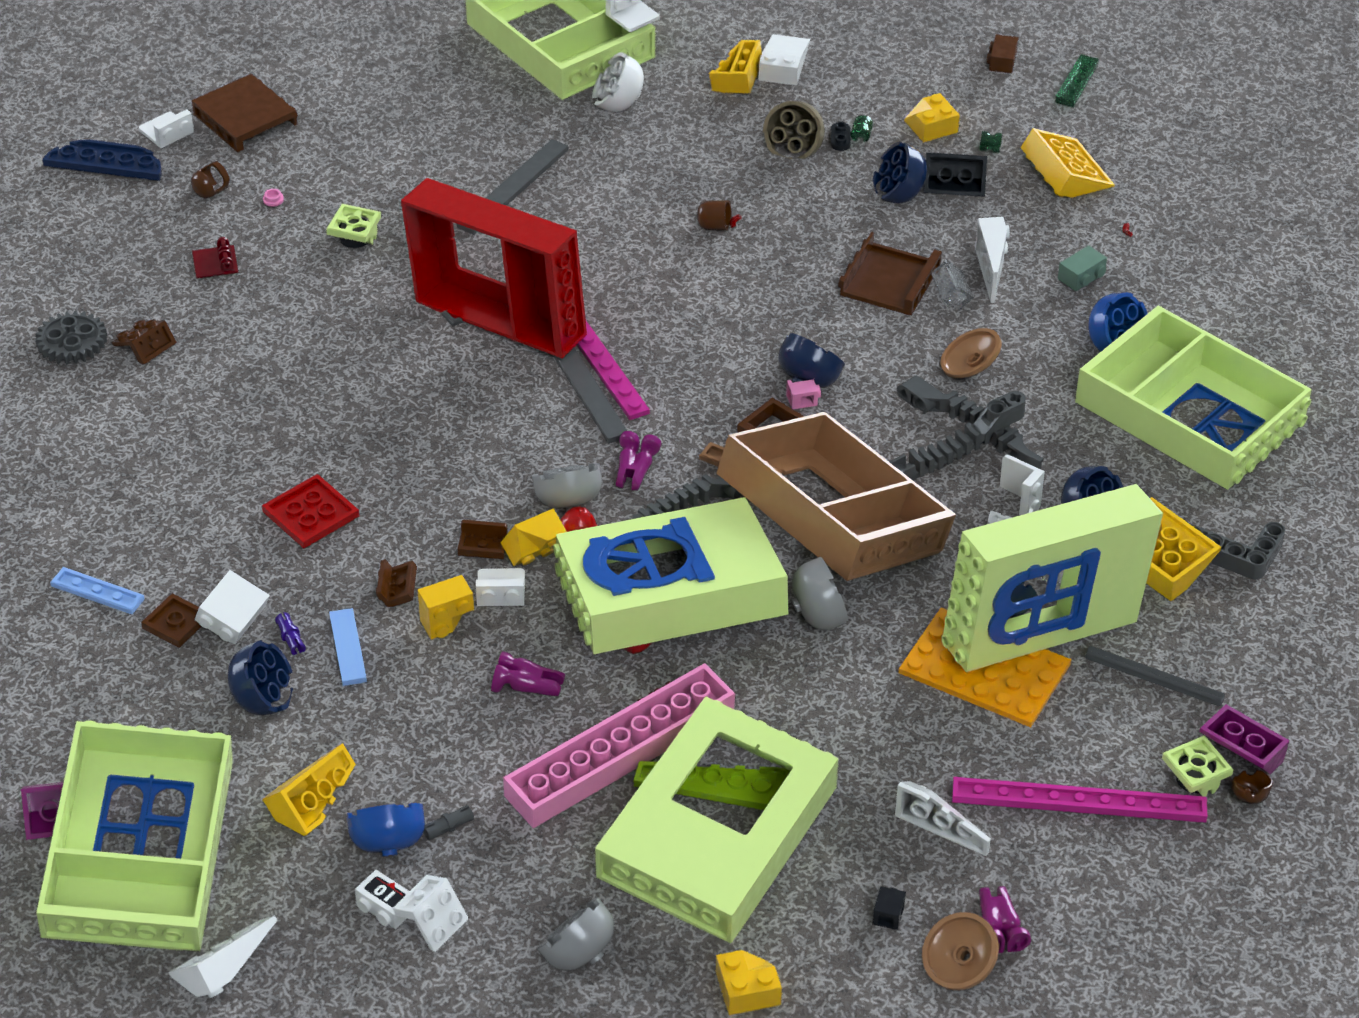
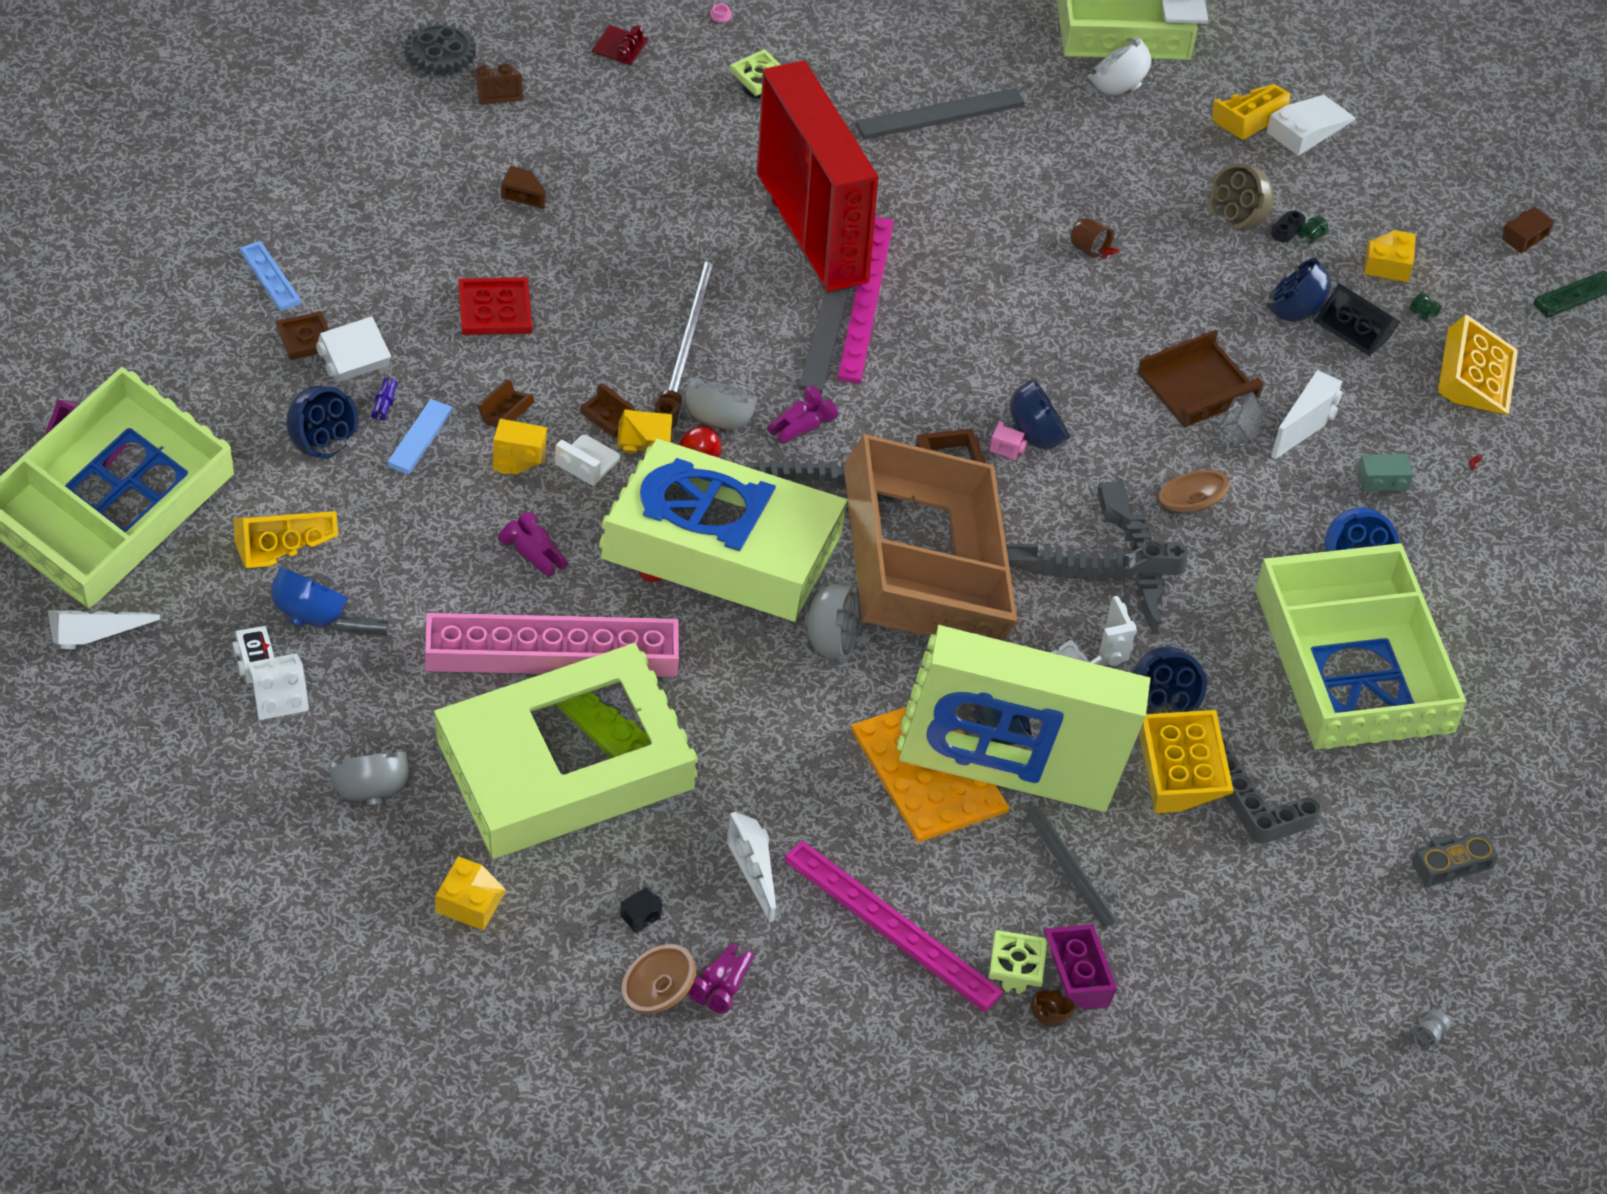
camera: 30 degrees right, 5 degrees up
none -> reddish brown slope [501,166,546,209]
none -> flat silver piece [654,262,713,429]

